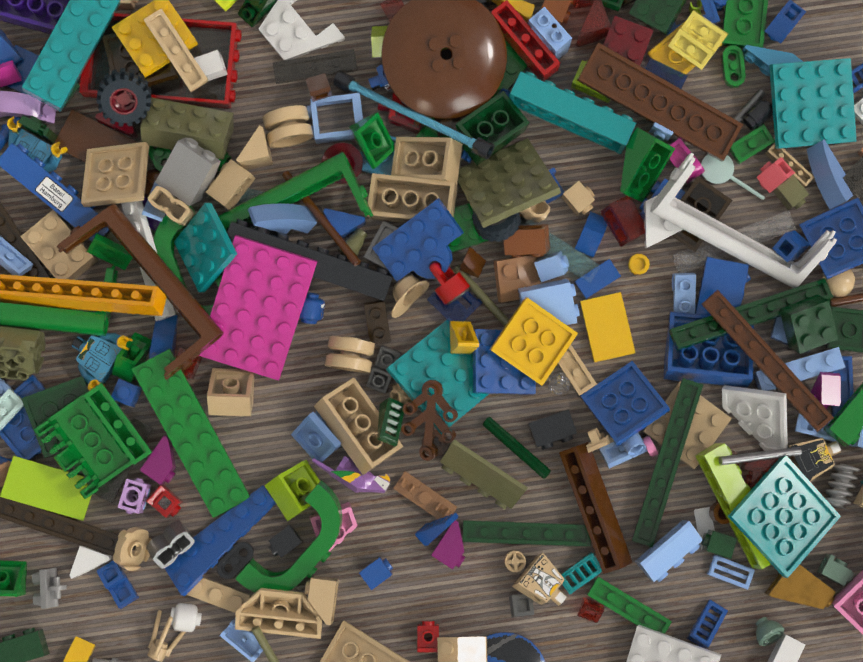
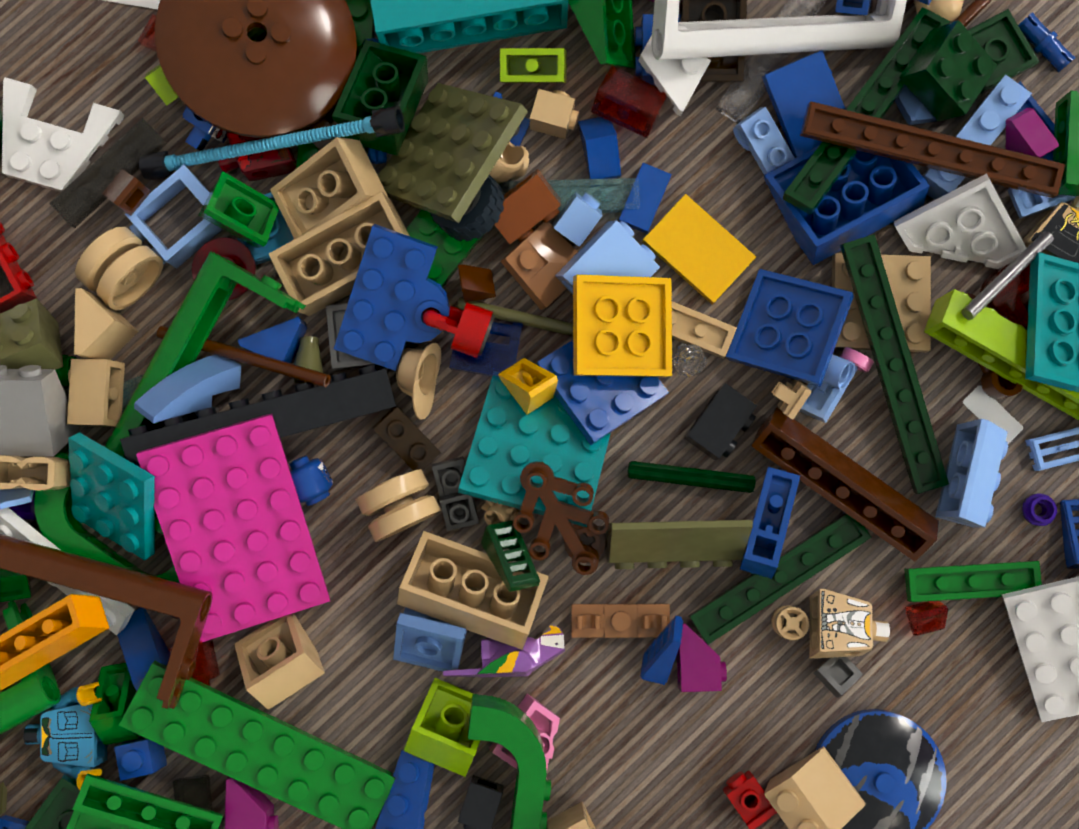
camera: 35 degrees left, 0 degrees up
blue brick [359,557,393,590] -> none
teal slope [561,552,602,595] -> none
yellow tile [628,254,650,275] -> none
dark green brick [701,529,737,559] -> none
none -> lime brick [500,48,567,83]
none -> blue slope [740,467,800,579]
none -> dark purple plate [1022,493,1057,526]

